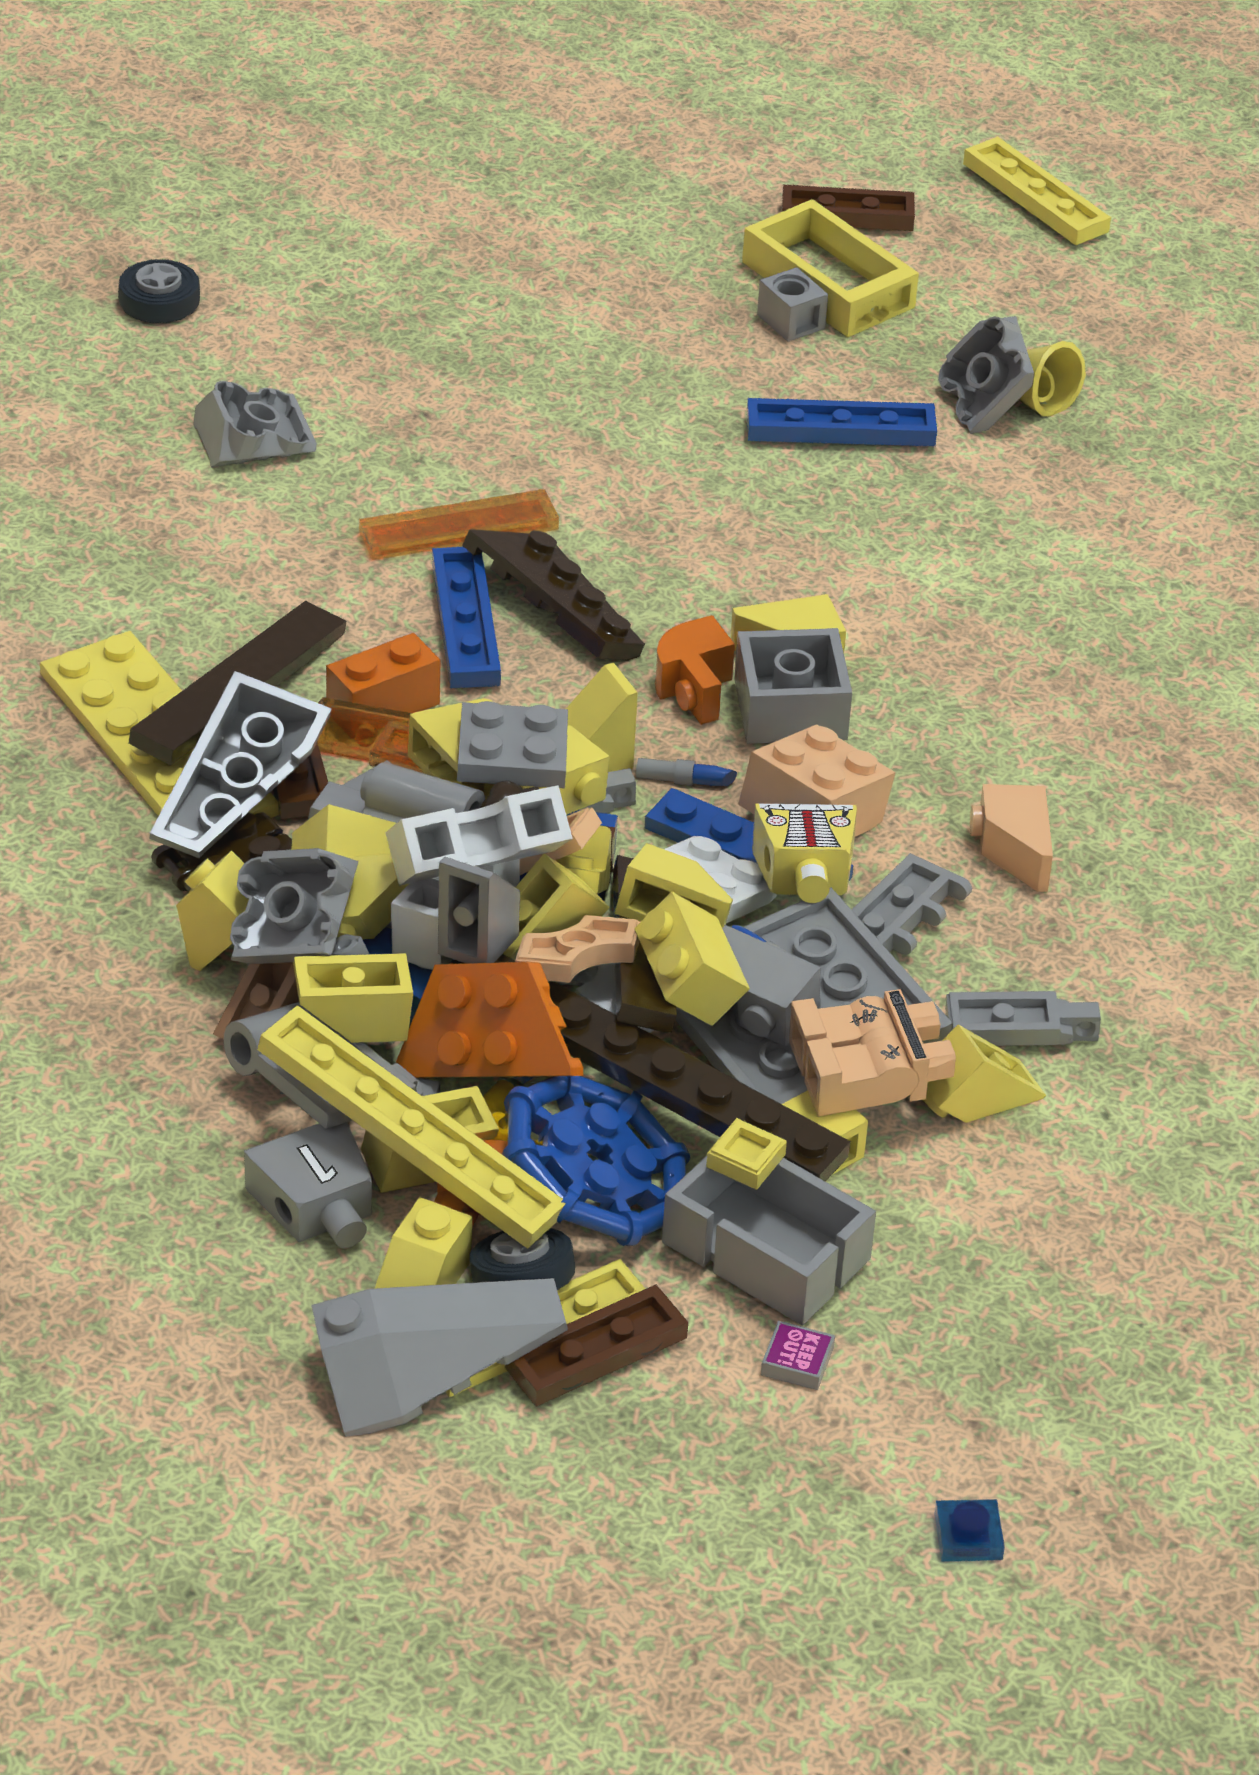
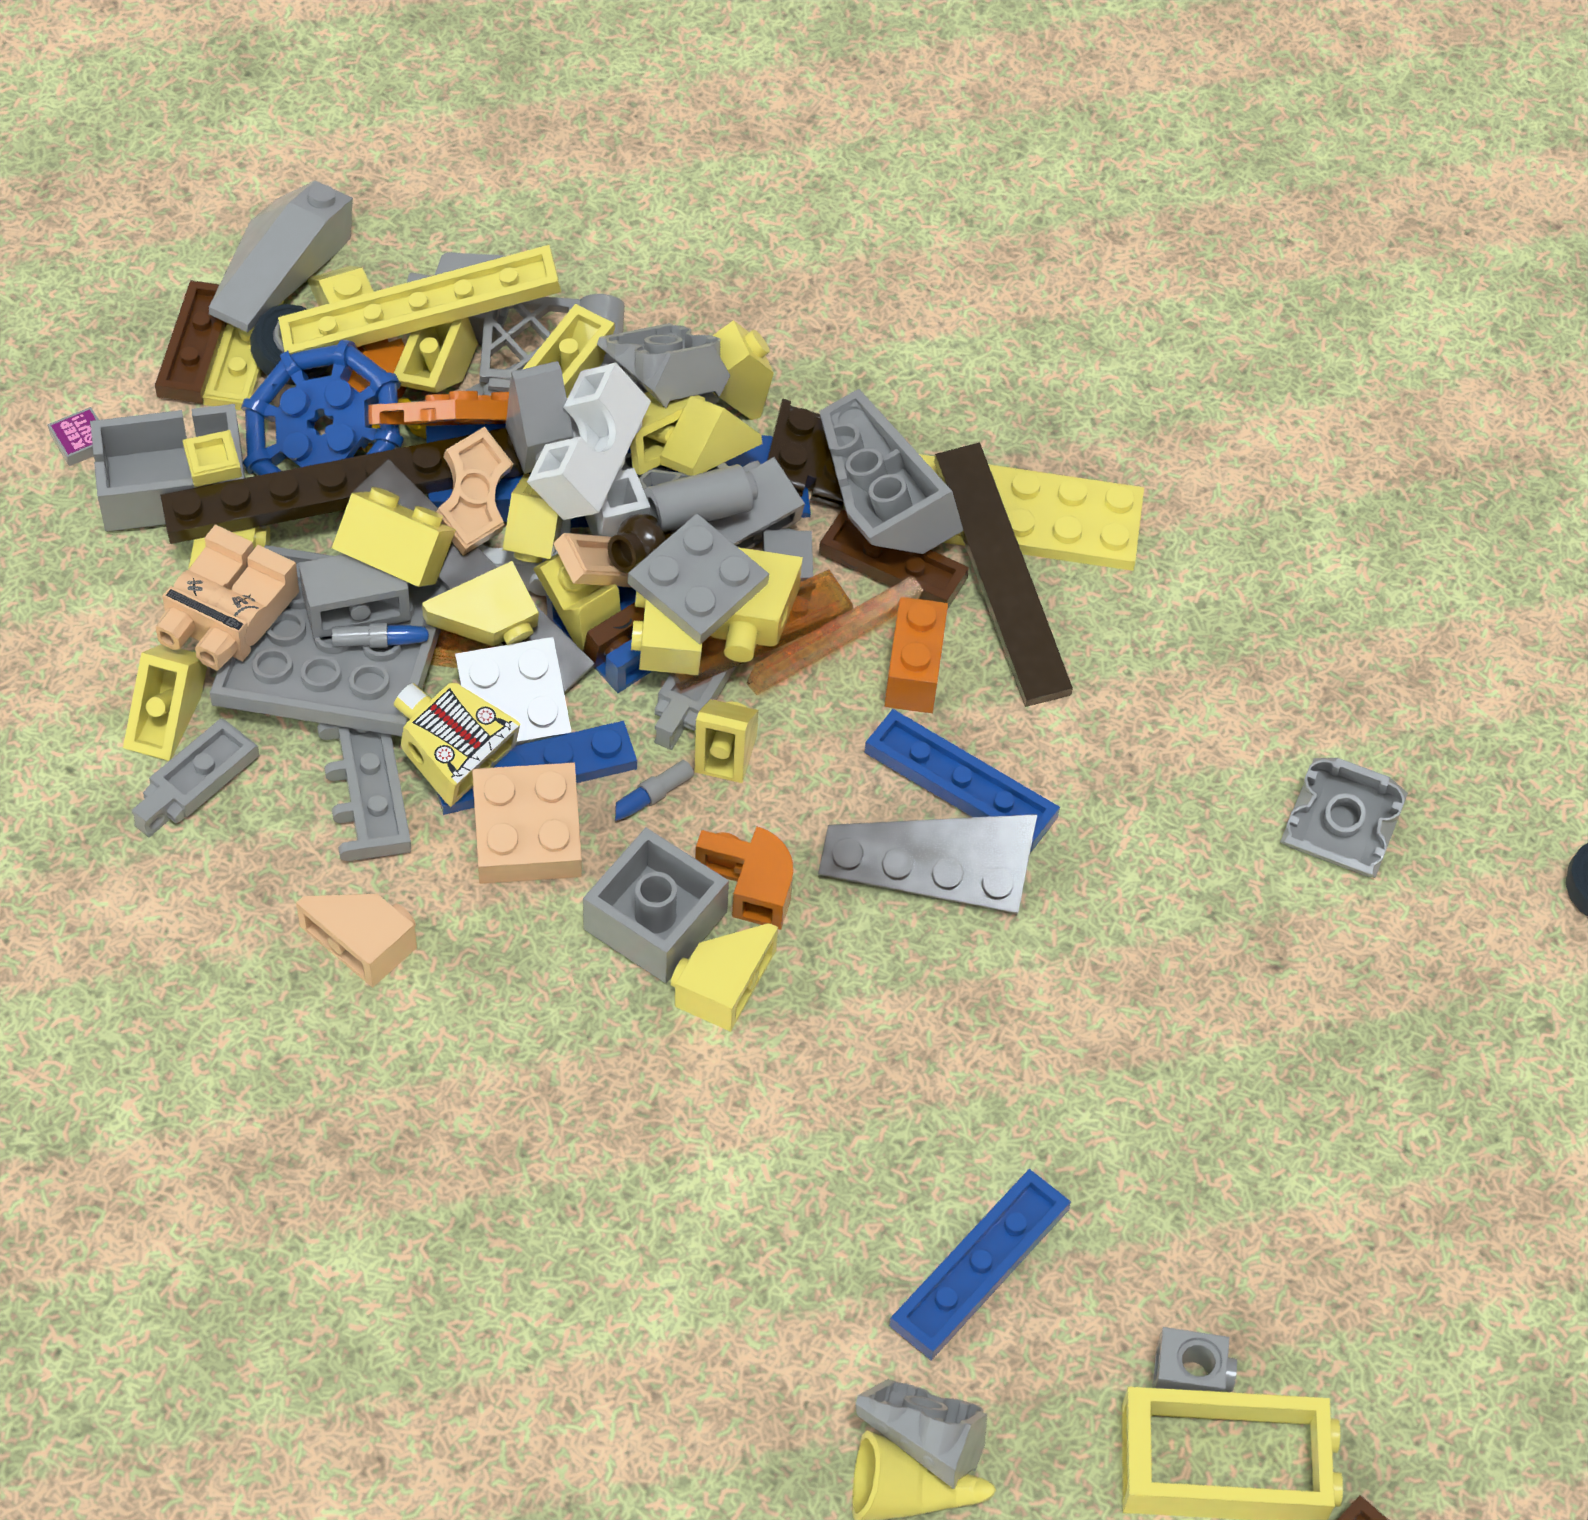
camera: 130 degrees right, 15 degrees up
clear orange tile [359,489,559,560] -> none

